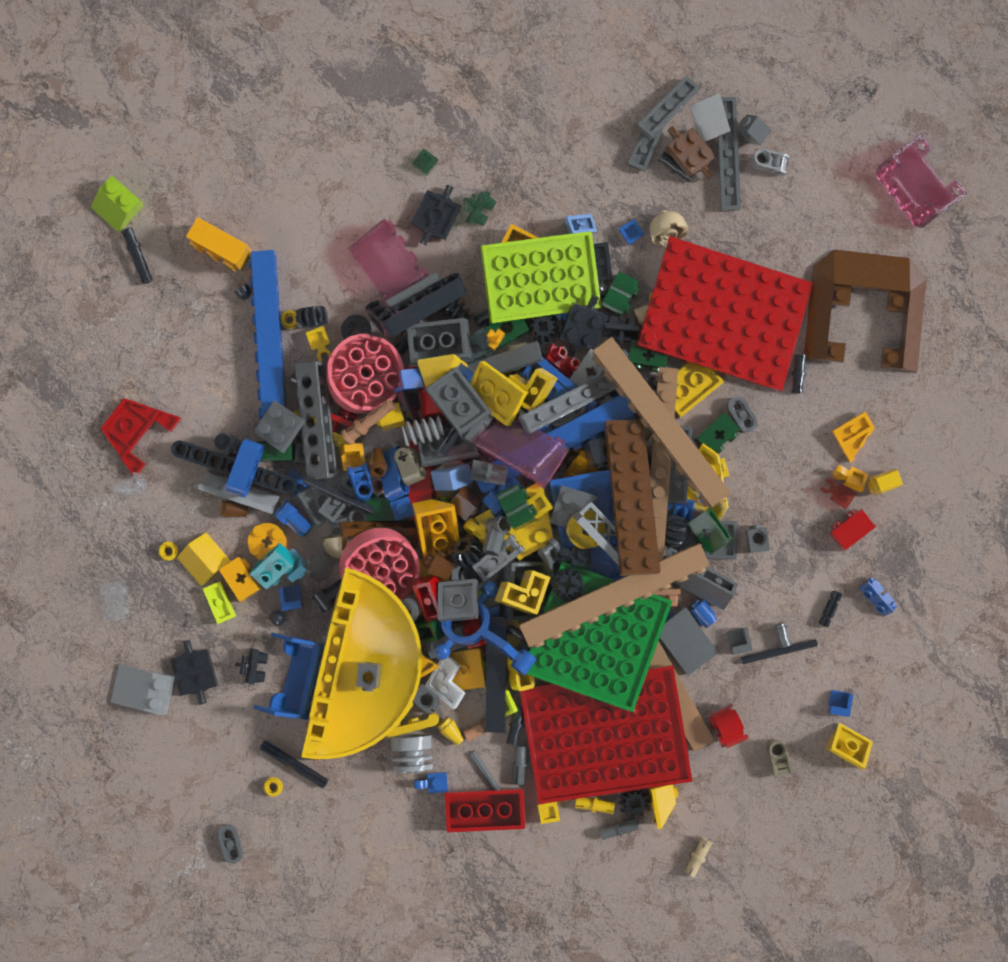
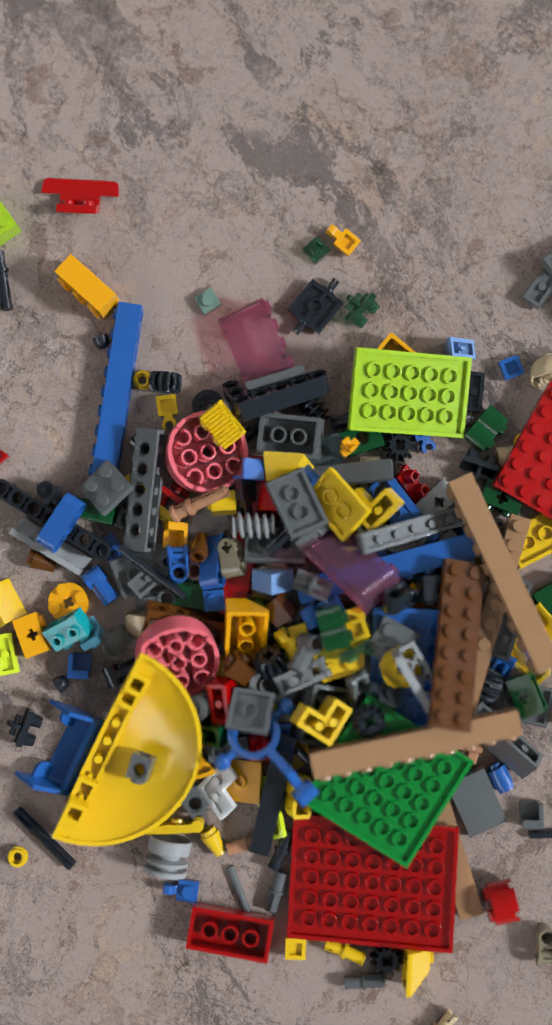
camera: 10 degrees right, 0 degrees up
black plate [558,295,608,357] -> none
none -> red plate [41,178,119,214]
none -> sand green plate [194,288,222,316]
none -> yellow brick [199,400,246,449]
none -> light orange plate [326,224,361,257]
none -> clear green plate [338,639,376,664]
none -> black piece [382,580,421,615]

